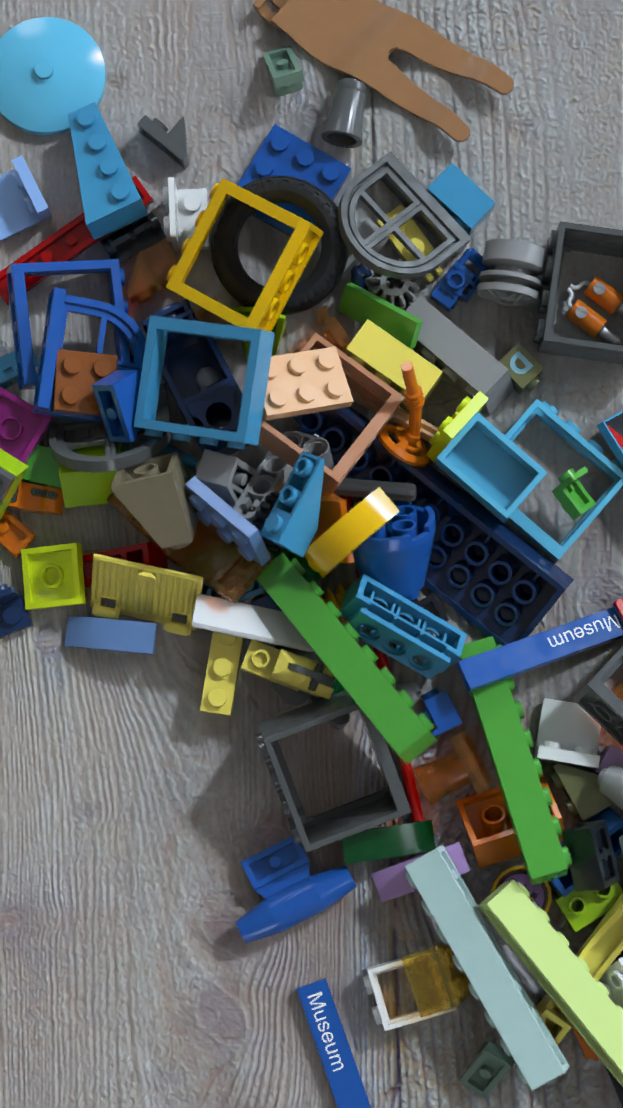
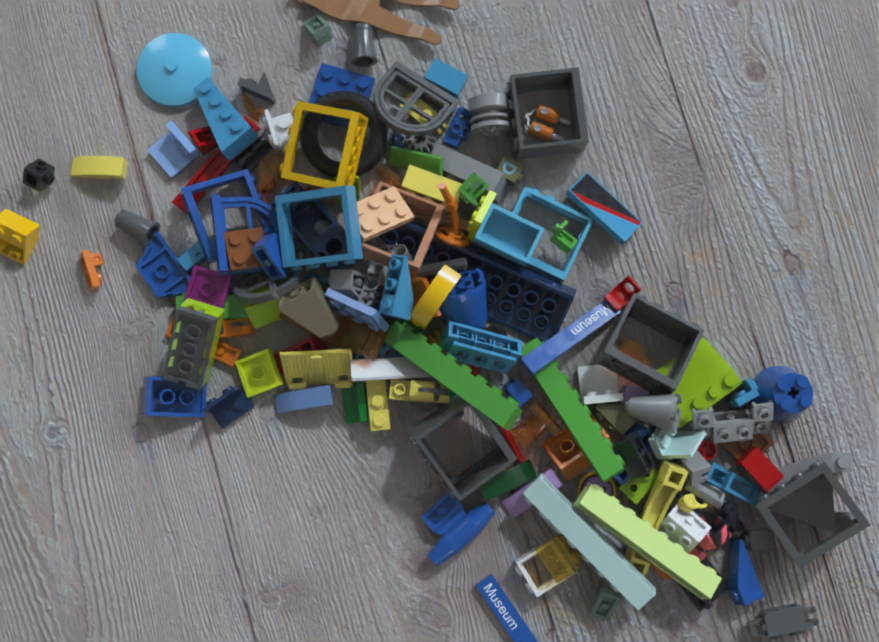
camera: 20 degrees left, 0 degrees up
none -> red slope [188,126,218,156]
none -> clear orange bar [242,91,264,122]
none -> green panel [342,382,369,424]
none -> bright green bracket [458,172,489,207]

